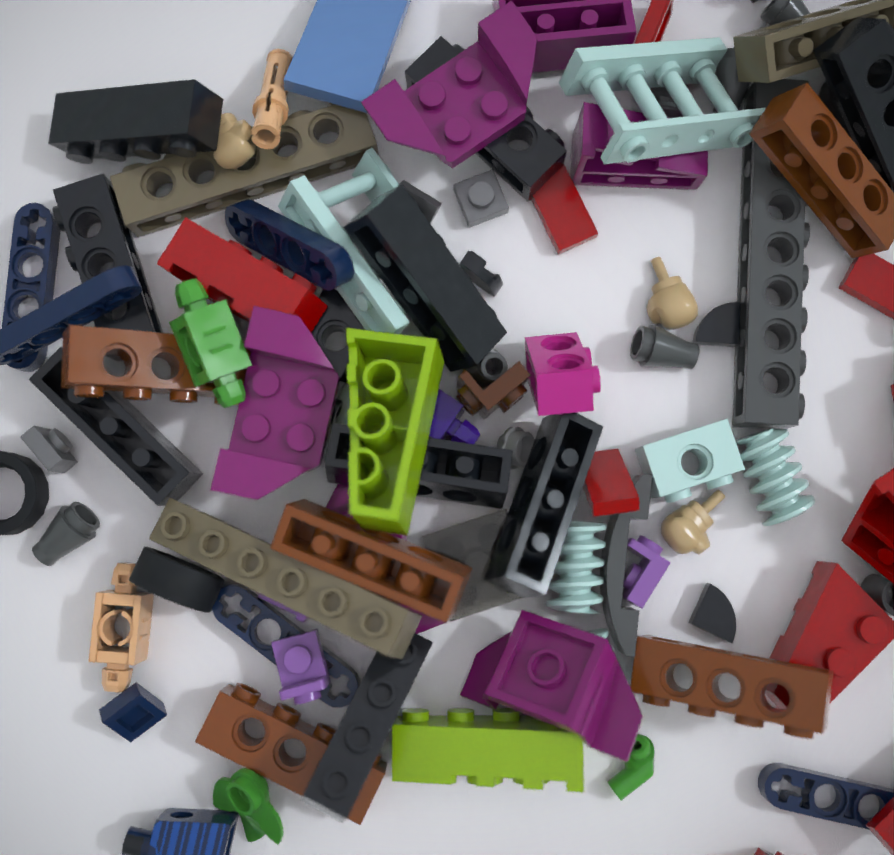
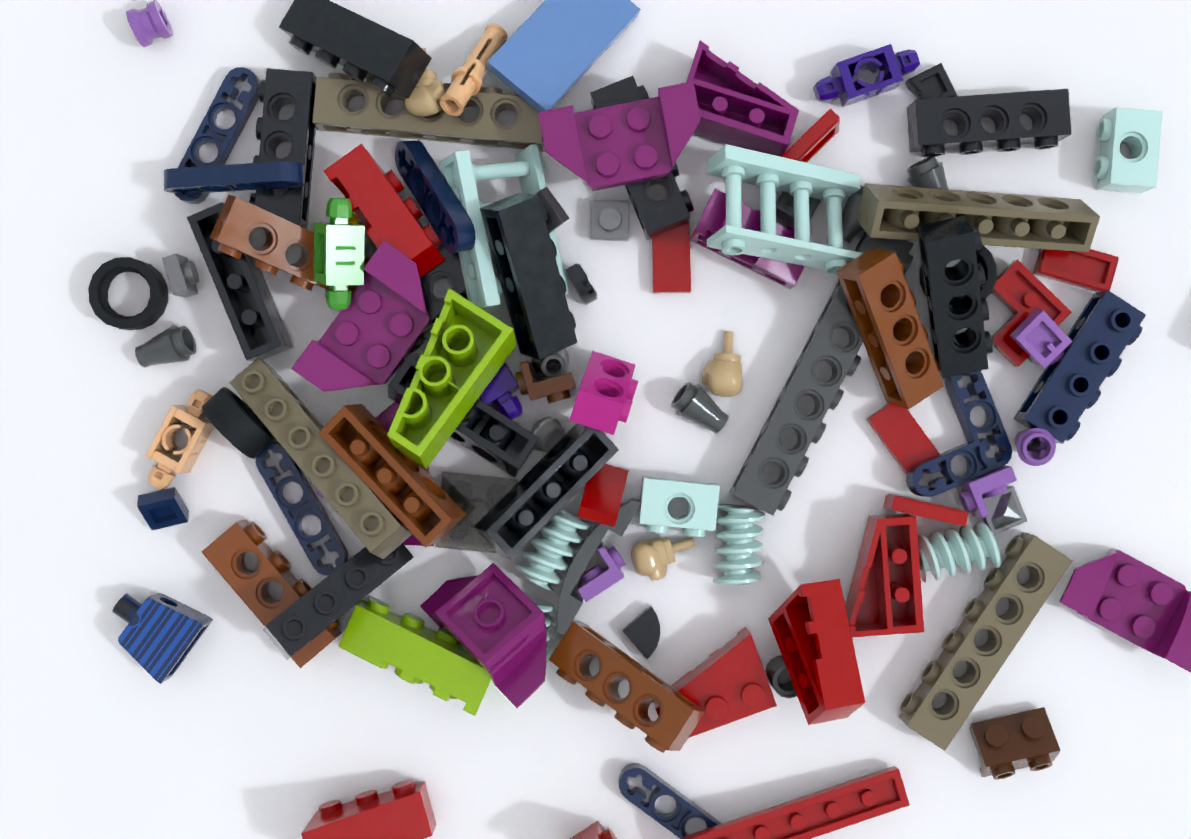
camera: 25 degrees right, 5 degrees up
bright green plate [213,768,284,844] -> none
medium lavender bracket [271,629,331,705] -> none
bright green arm [607,734,655,801] -> none
black tile [692,302,741,347] -> none

